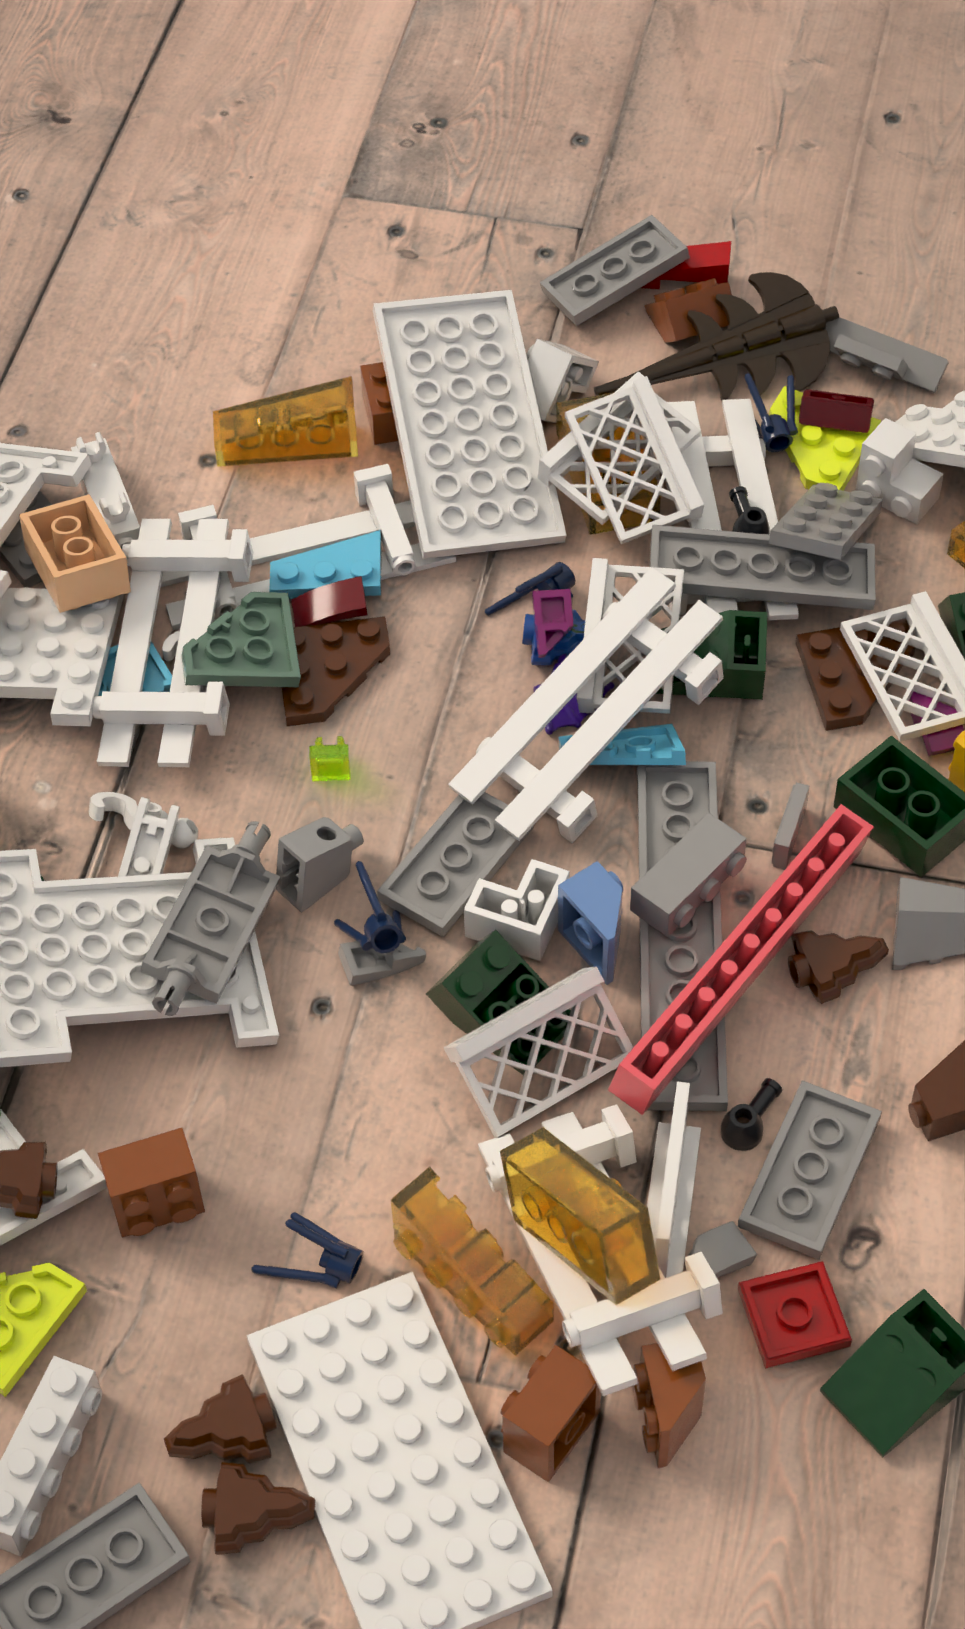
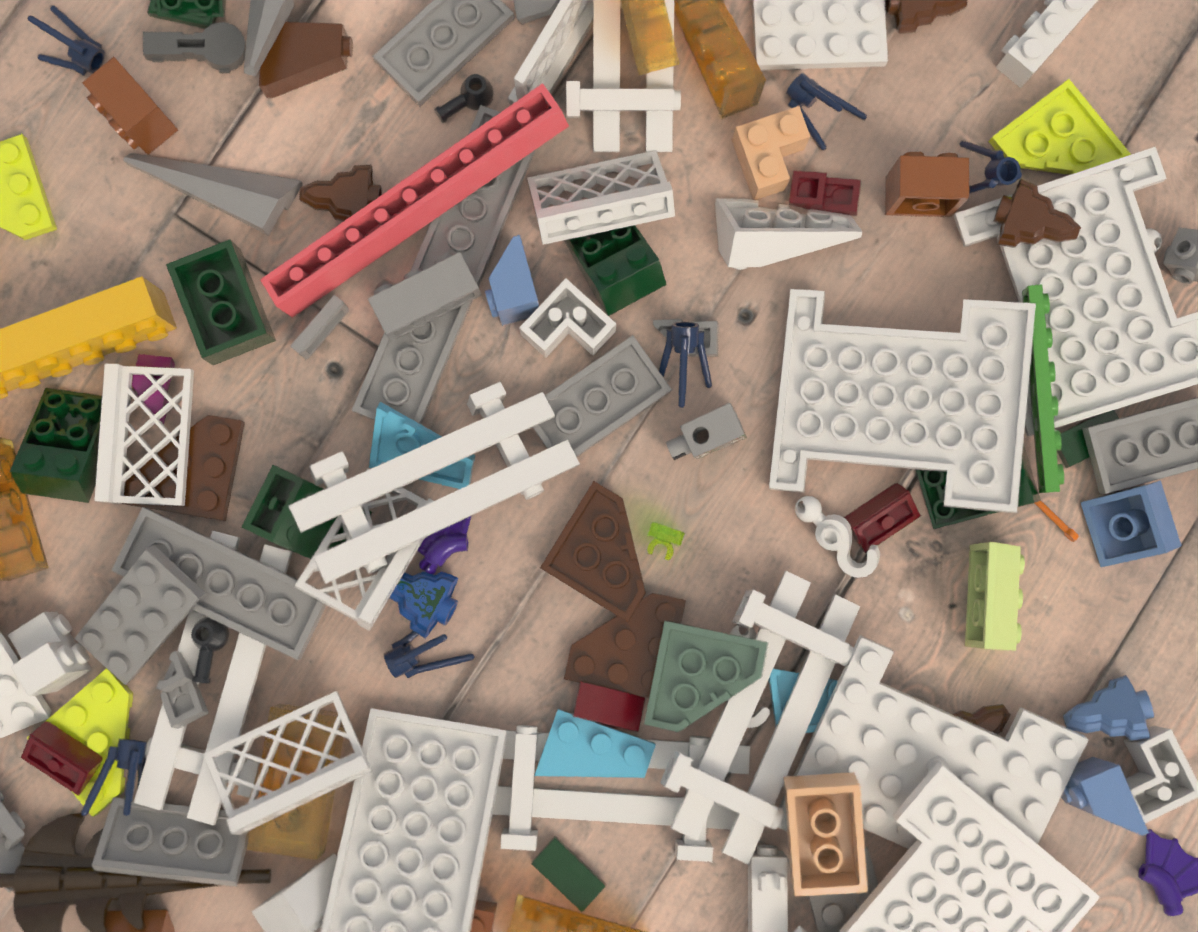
camera: 165 degrees left, 30 degrees up
white hinge [118,797,180,876] -> none
light grey plate [140,821,280,1016] -> none
magenta slope [532,589,573,658] -> none
white fence [565,376,704,544] -> none
none -> light grey plate [92,798,251,887]
none -> light grey slope [156,651,209,729]
none -> dark green tile [531,836,606,912]
none -> reddish brown plate [540,481,646,622]
none -> white wedge [715,199,863,270]
none -> light nougat brick [732,106,810,200]
none -> dark red slope [789,170,861,216]
none -> dark red slope [844,483,921,553]
none -> dark blue plant [959,141,1022,194]

